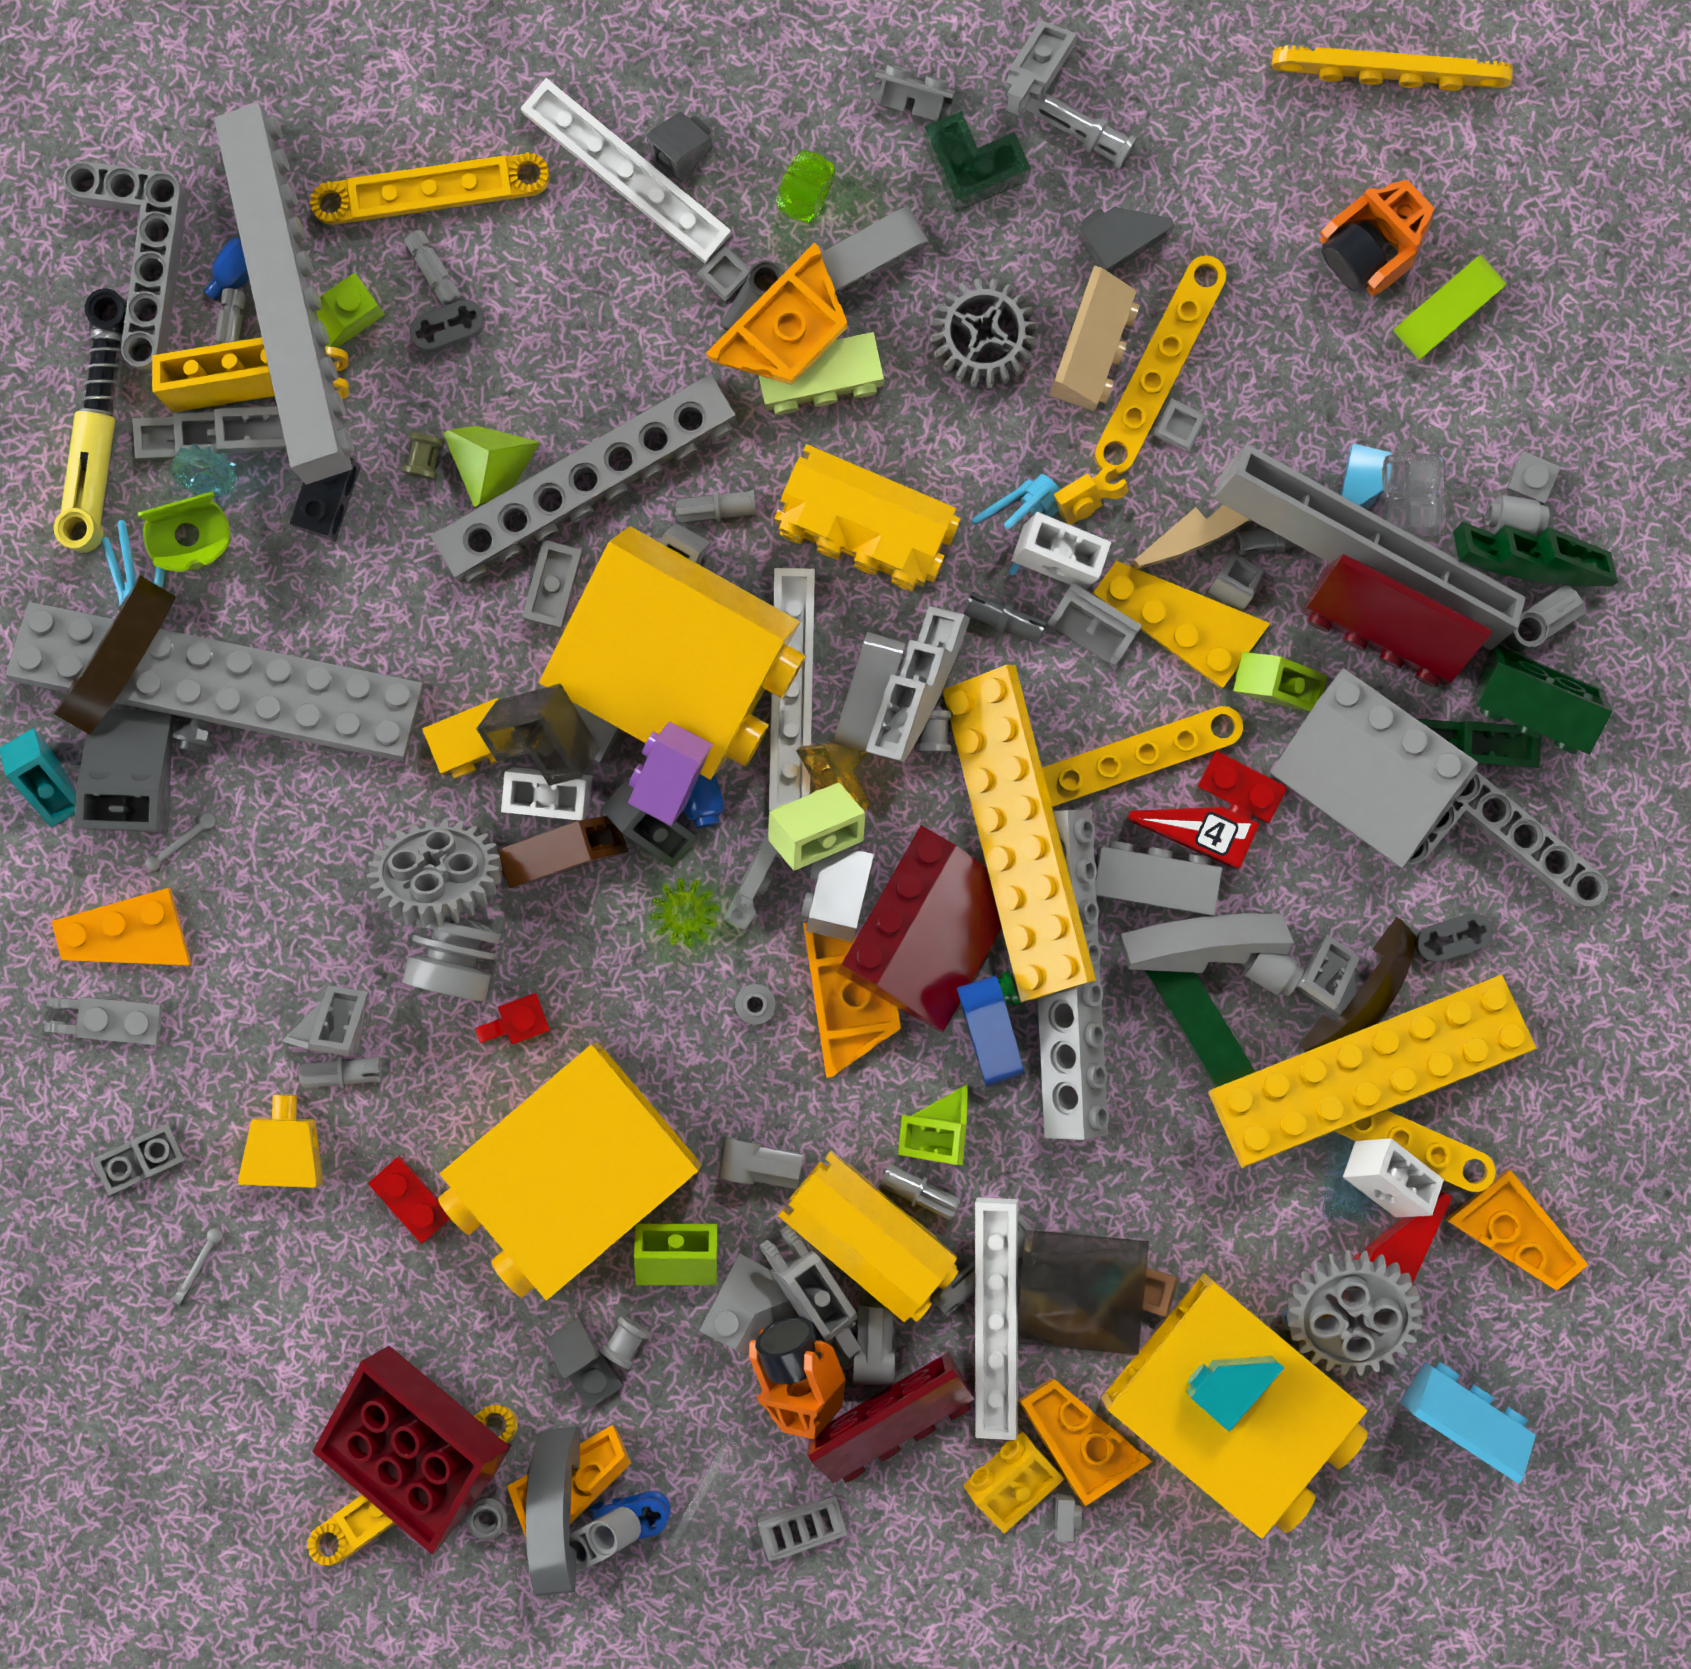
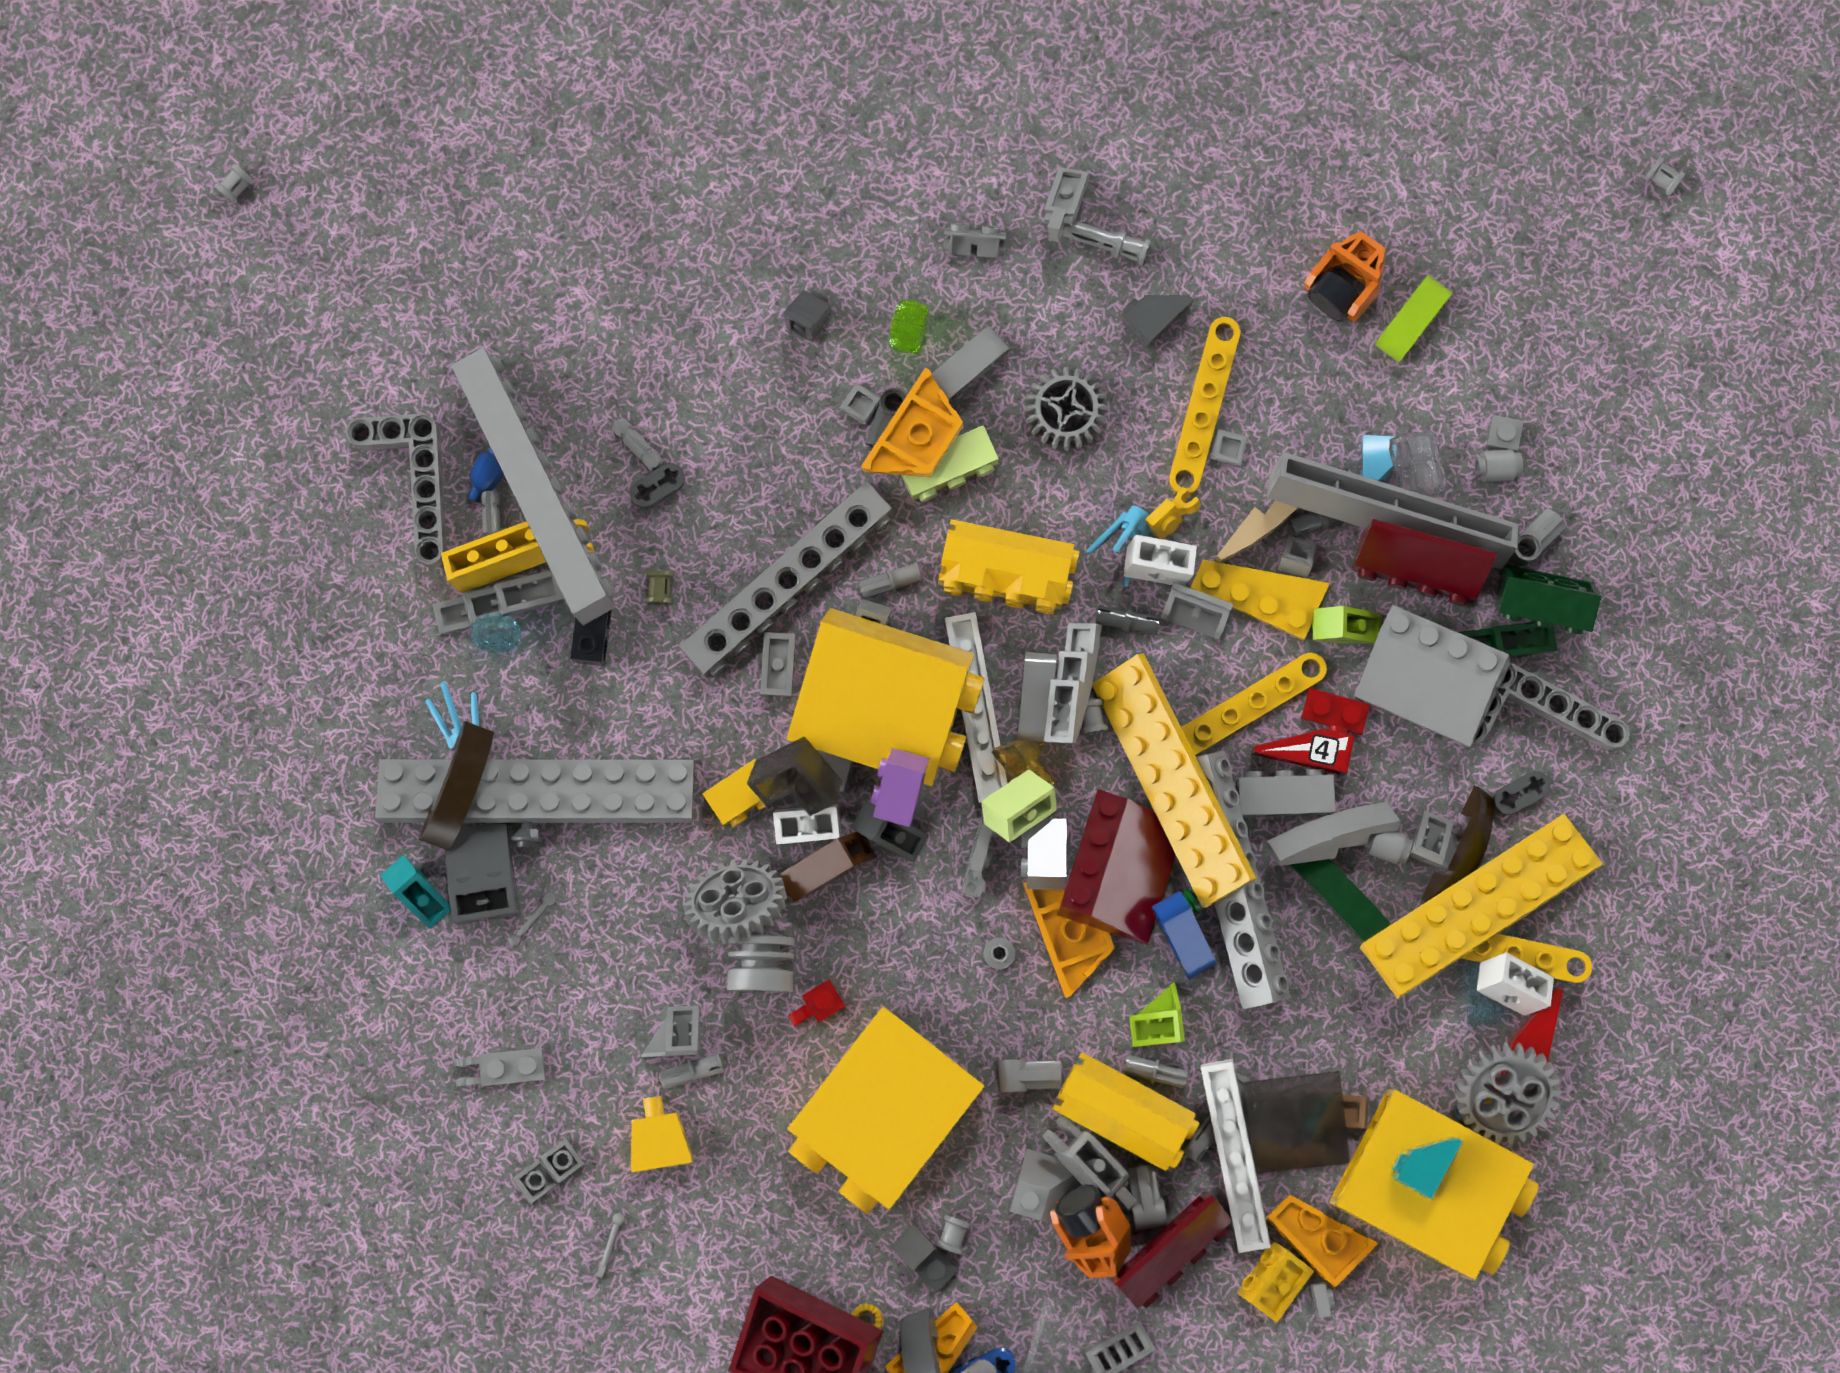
camera: 10 degrees left, 5 degrees down
light orange wing [51,888,192,966] -> none
piece [54,288,127,553] -> none
lime piece [137,491,230,572] -> none
yellow plate [310,152,550,225] -> none
lime slope [317,272,385,348] -> none
red plate [367,1155,450,1244] -> none
lime slope [443,426,540,507] -> none
white plate [520,78,732,264] -> none
lime brick [634,1224,718,1286] -> none
clear neon green gear [650,878,720,947] -> none
blue plant [684,774,723,828] -> none
clear green brick [923,111,1031,213] -> none
tan slope [1049,265,1140,411] -> none
yellow plate [1271,45,1513,91] -> none
medium azure slope [1399,1361,1536,1484] -> none
light orange wing [1445,1169,1588,1291] -> none
dark green slope [1453,522,1618,587] -> none

